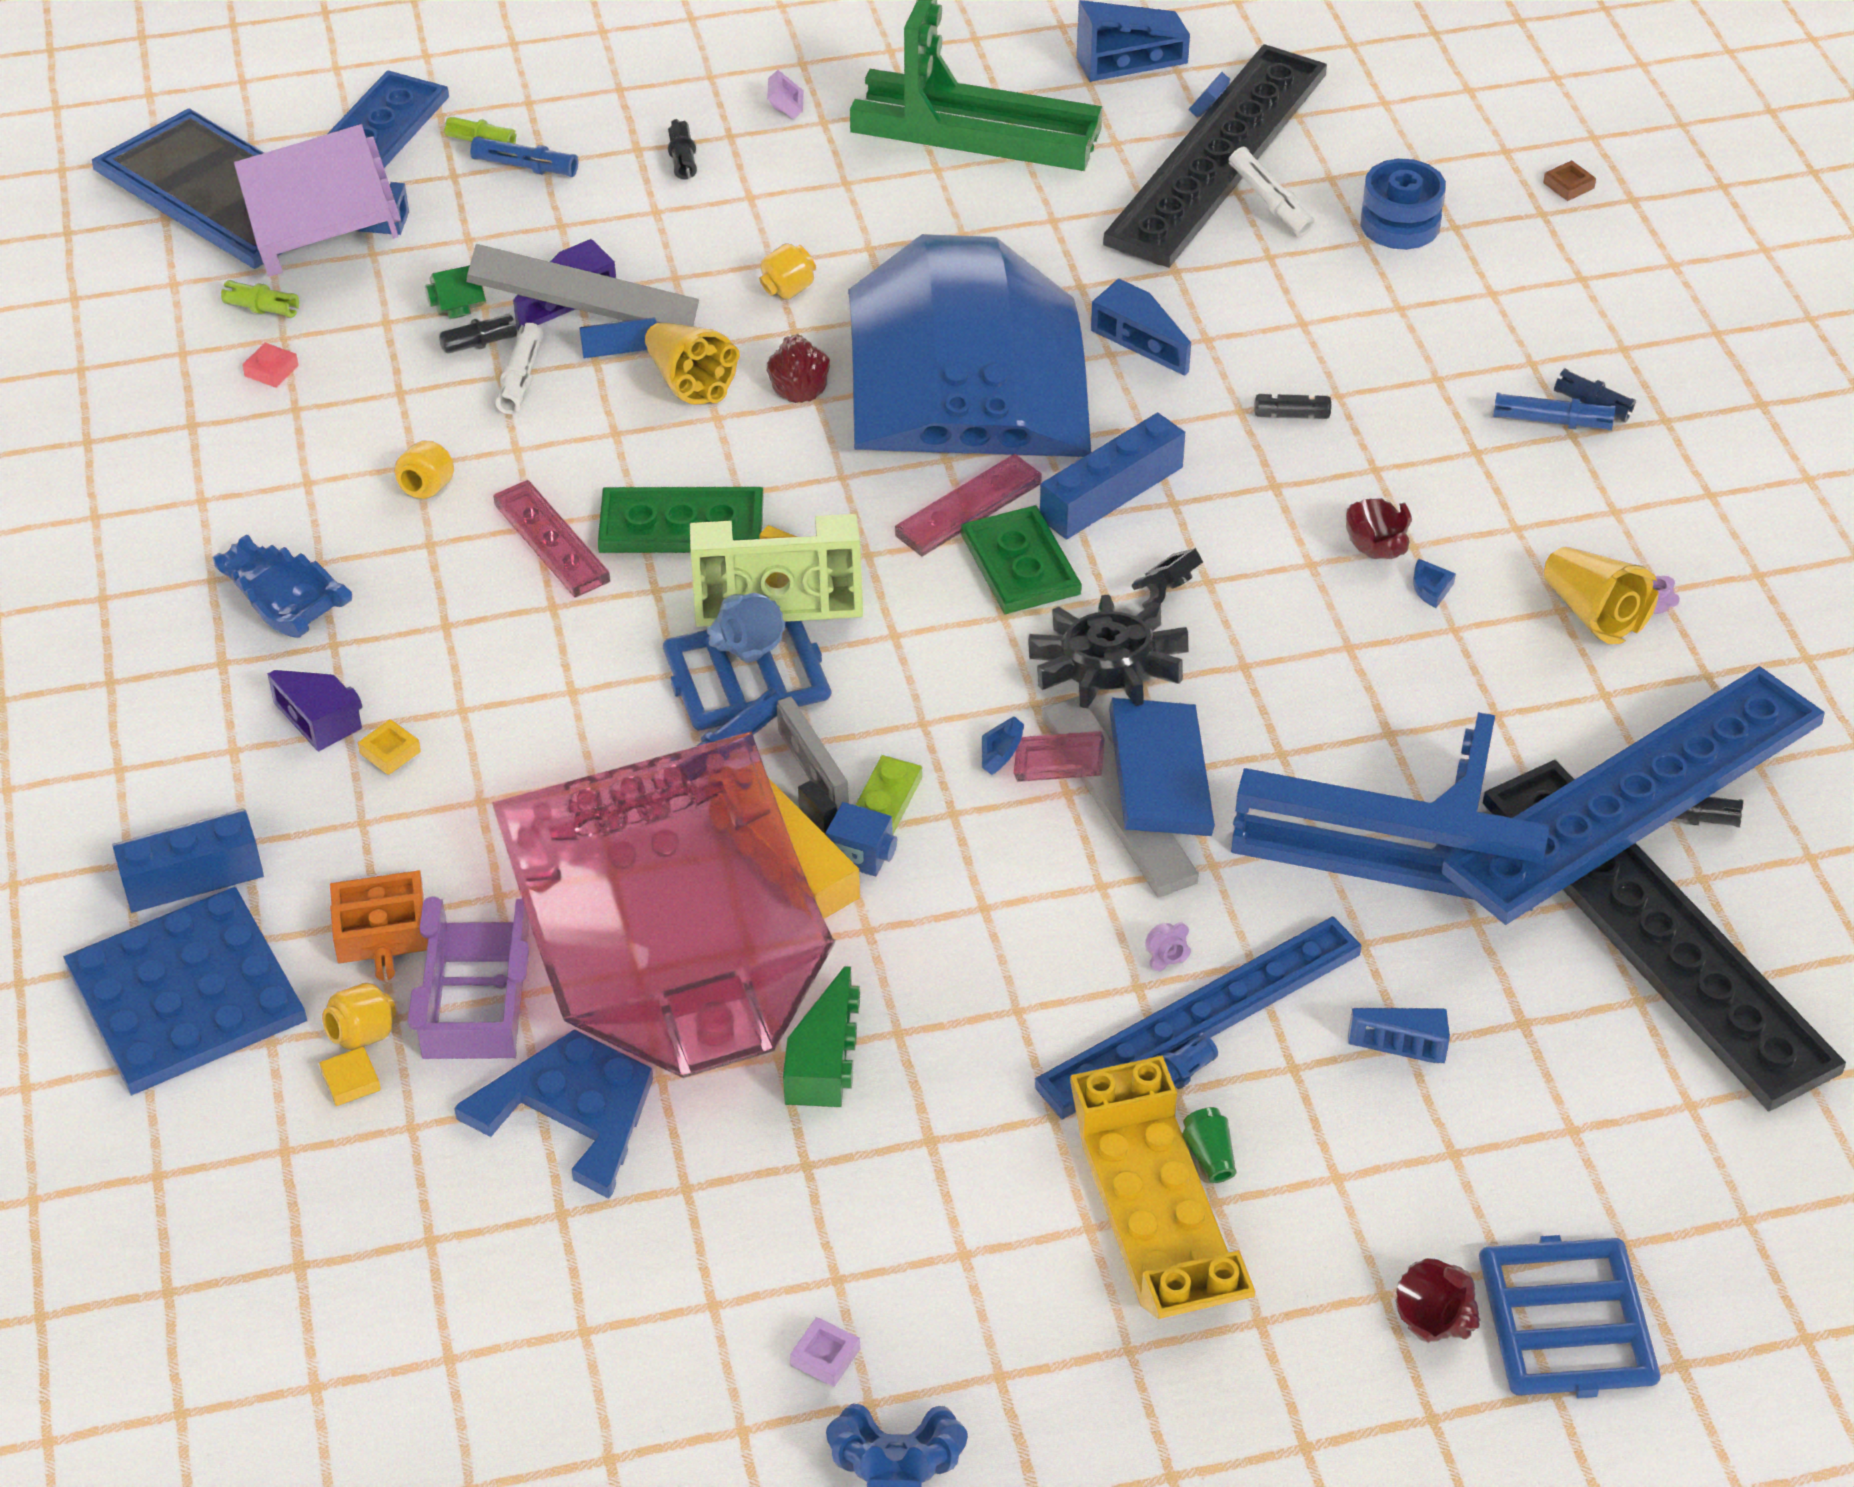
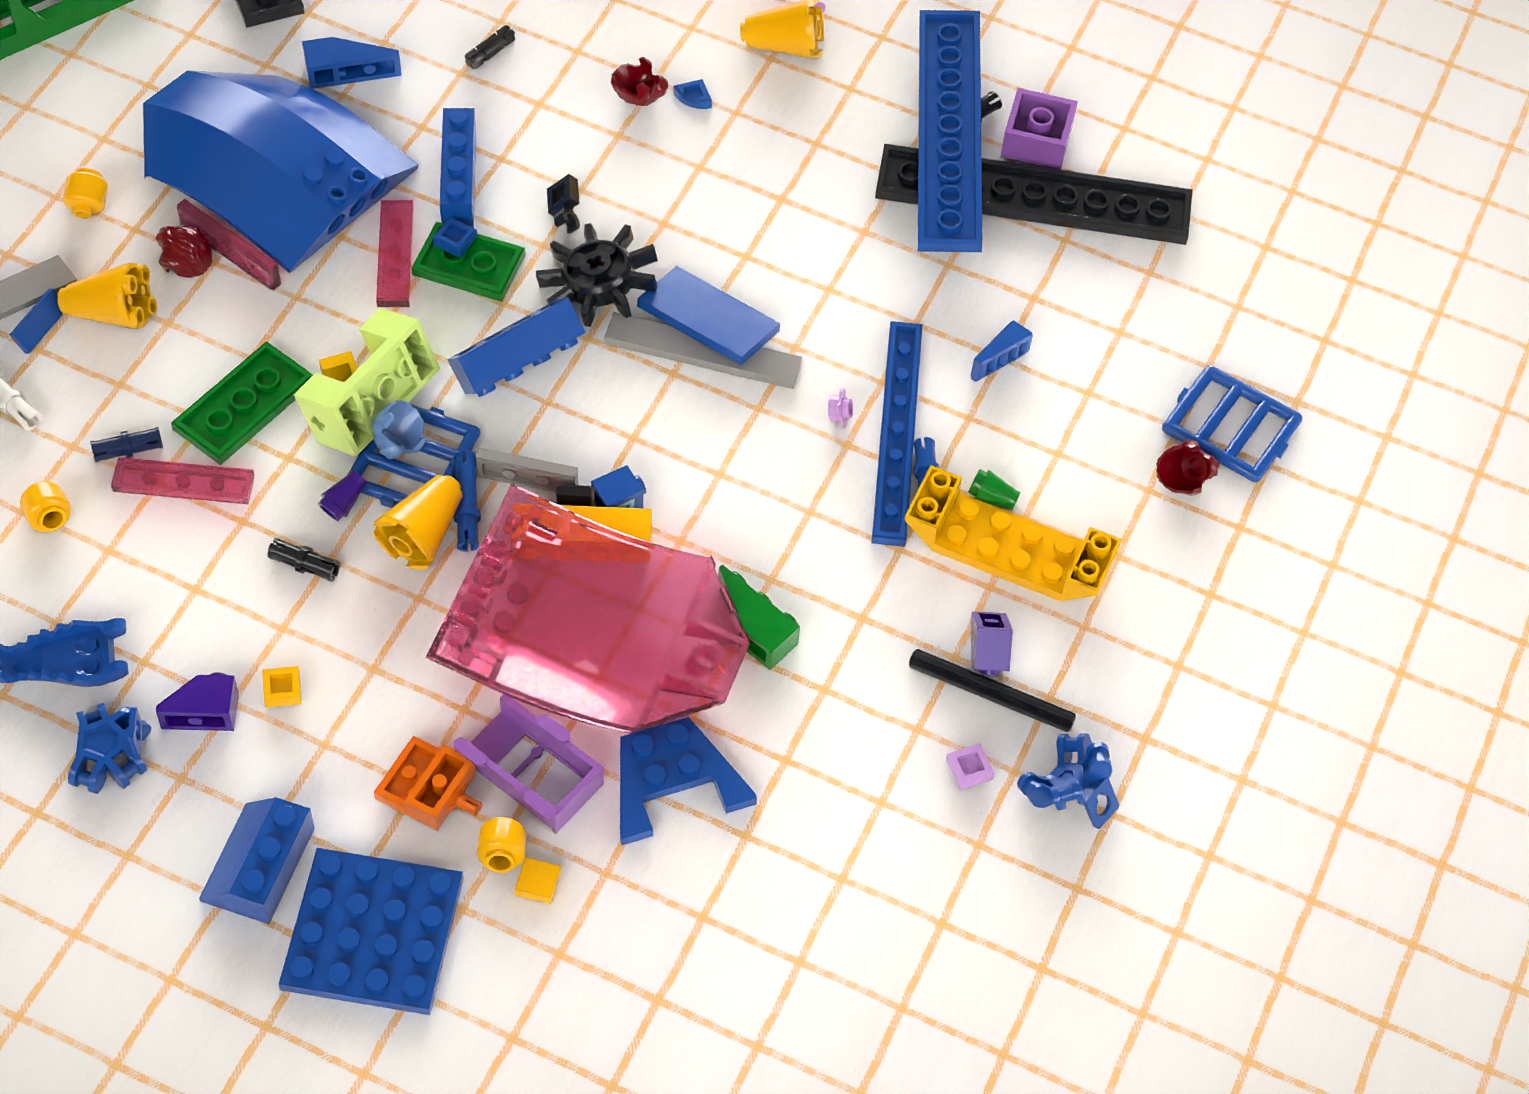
camera: 55 degrees left, 10 degrees up
lime plate [856,755,922,834] -> none
blue tile [982,716,1024,775] -> none
clear pink tile [1013,731,1105,782] -> none
blue piece [1231,712,1550,911] -> none
none -> blue piece [68,703,151,794]
none -> dark blue pin [90,427,163,463]
none -> clear pink tile [177,198,281,291]
none -> black pin [267,537,340,582]
none -> dark purple cone [318,470,368,521]
none -> yellow cone [373,475,463,570]
none -> blue tile [432,217,478,258]
none -> blue brick [447,297,586,397]
none -> black axle [909,649,1076,732]
none -> slope [971,611,1013,675]
none -> medium lavender brick [1000,88,1078,170]

